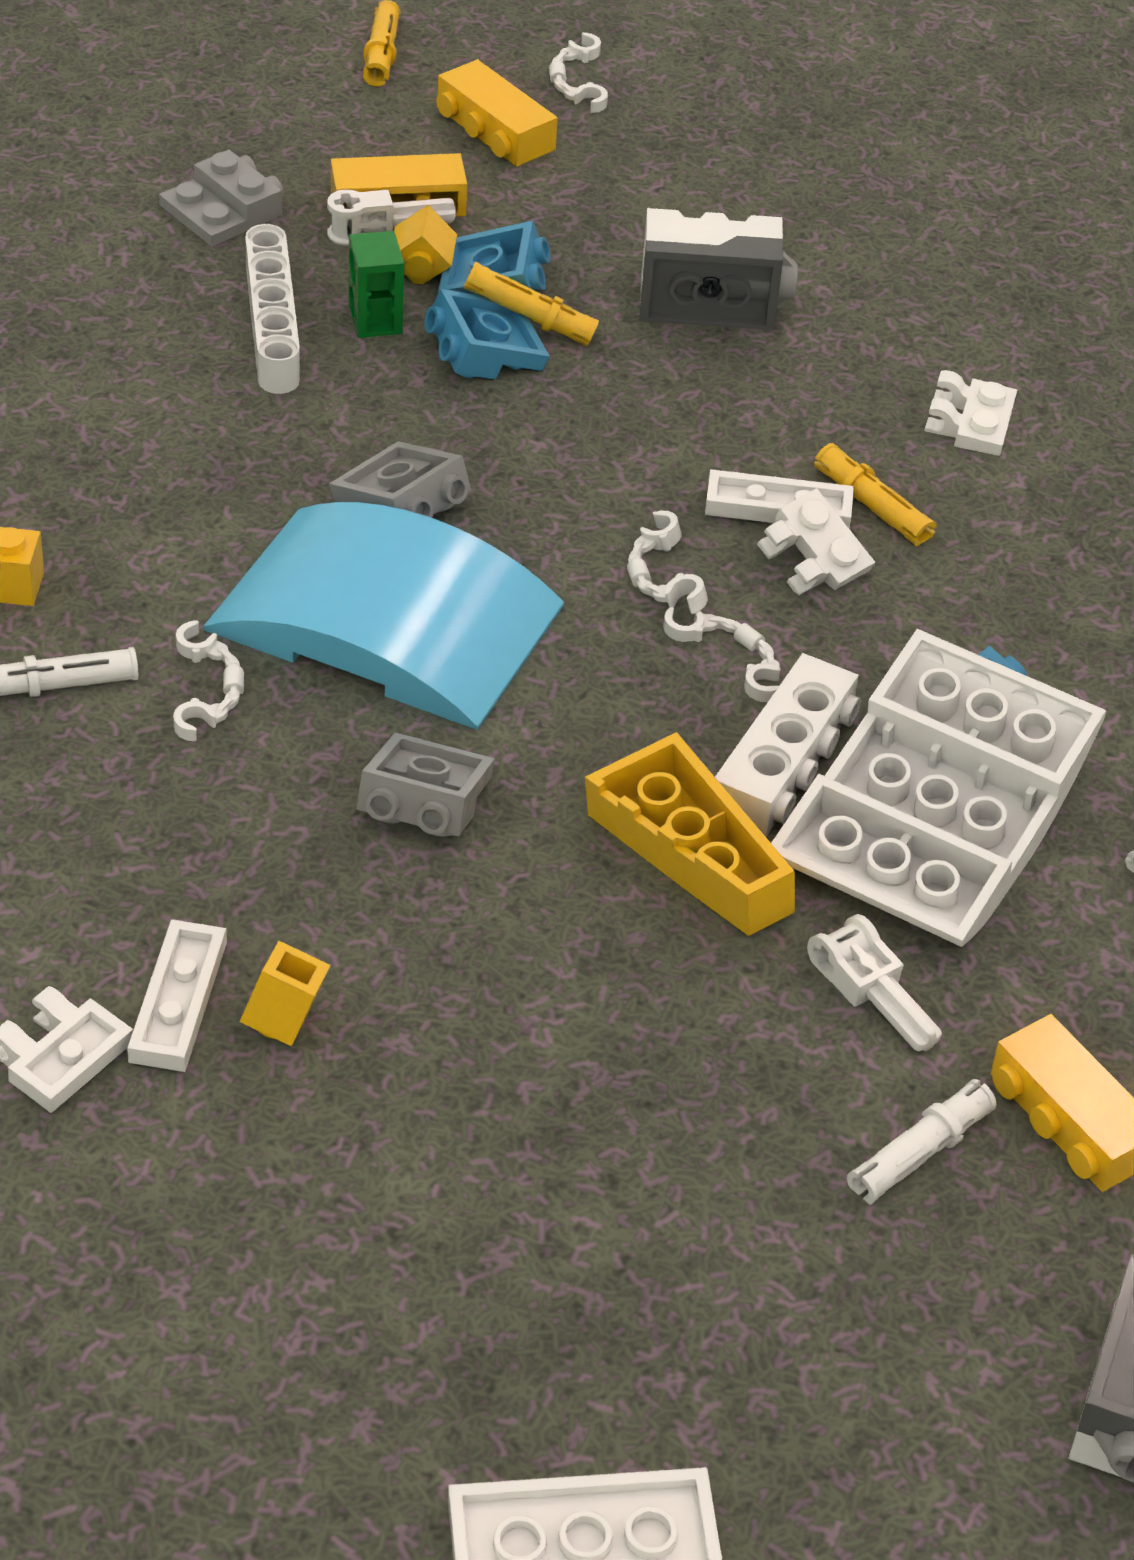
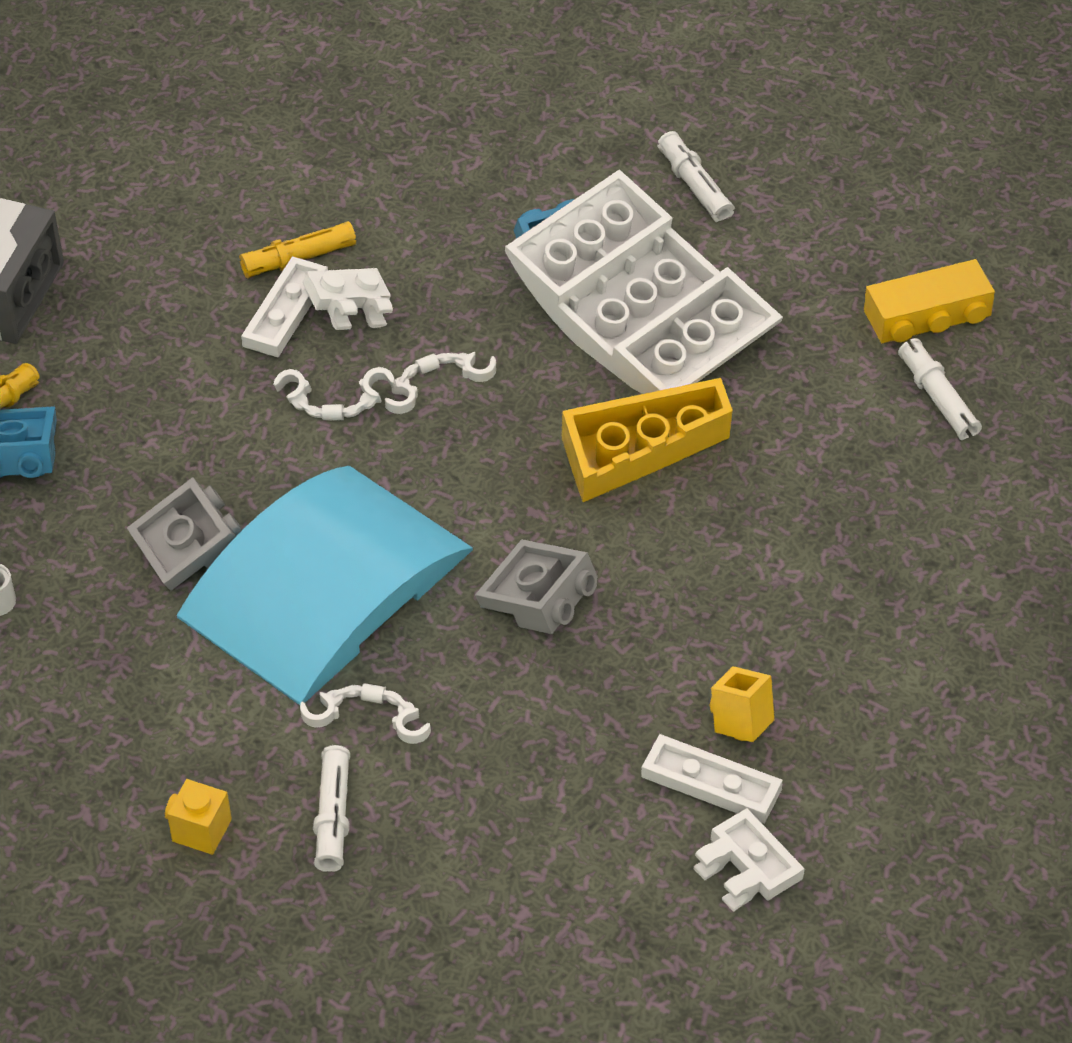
camera: 70 degrees left, 5 degrees up
white brick [715,653,861,836] -> none
white connector [807,914,942,1051] -> none
white plate [924,370,1017,456] -> none

